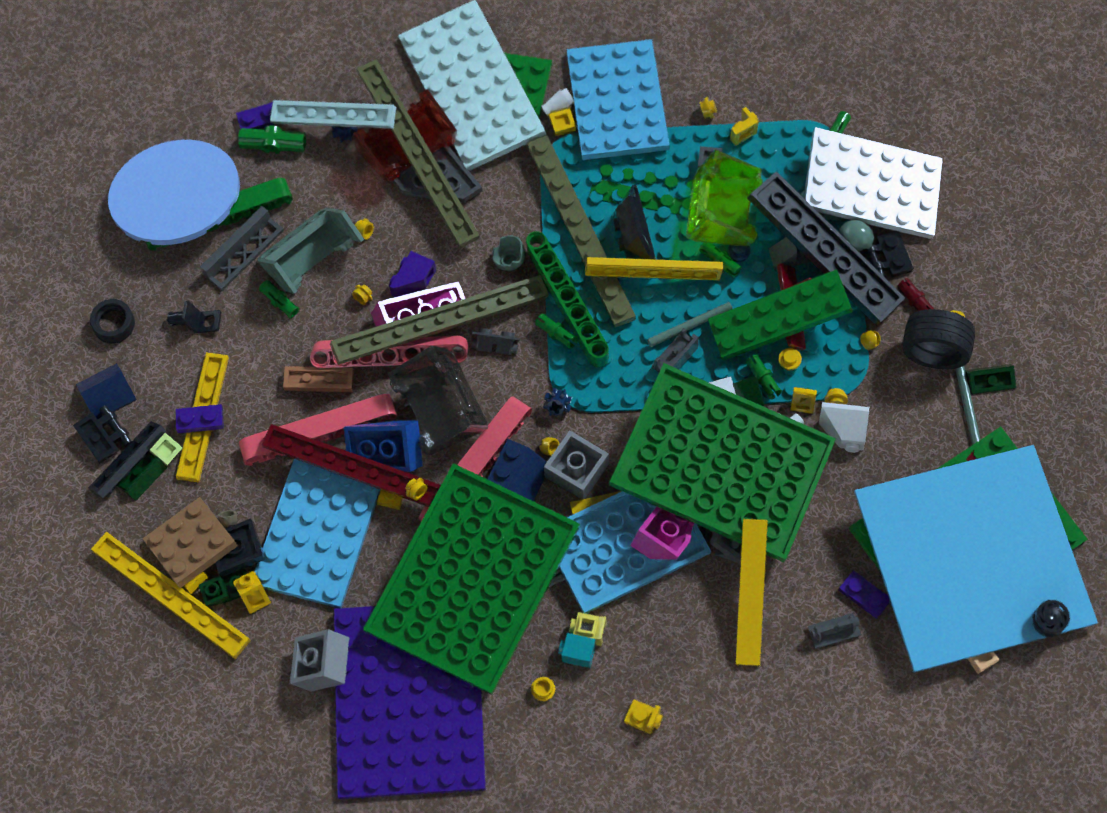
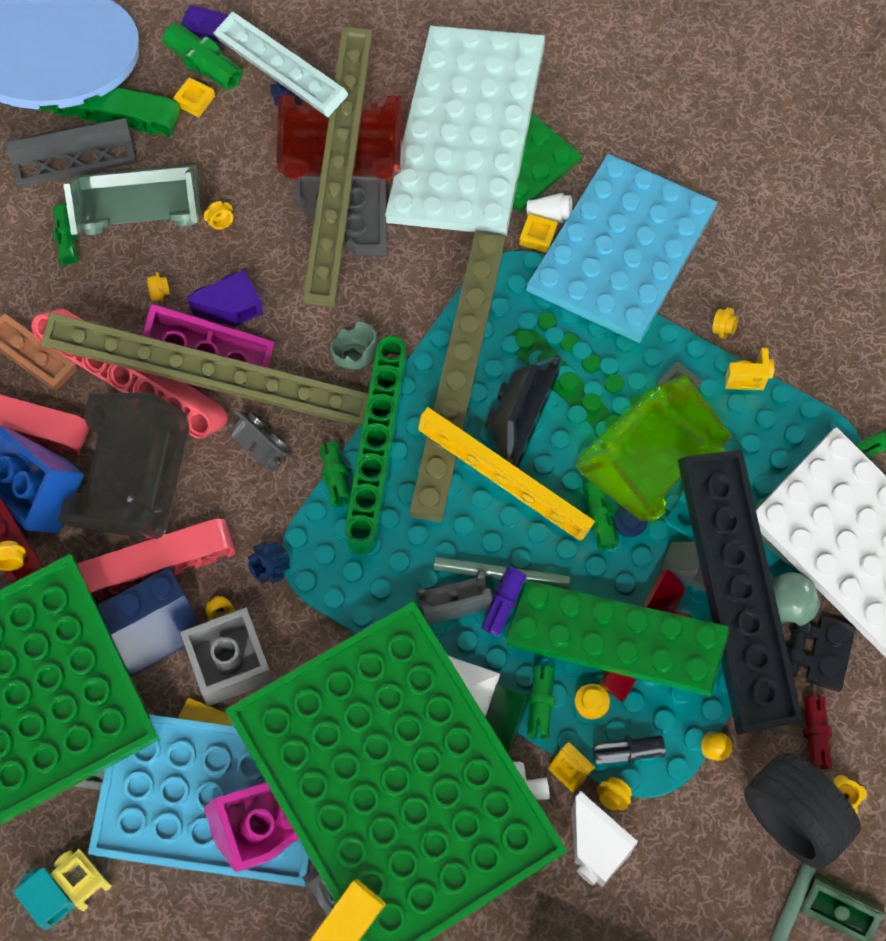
camera: 30 degrees right, 0 degrees up
none -> yellow plate [173,77,215,117]
none -> dark purple axle [482,567,527,636]
none -> black axle [592,734,665,764]

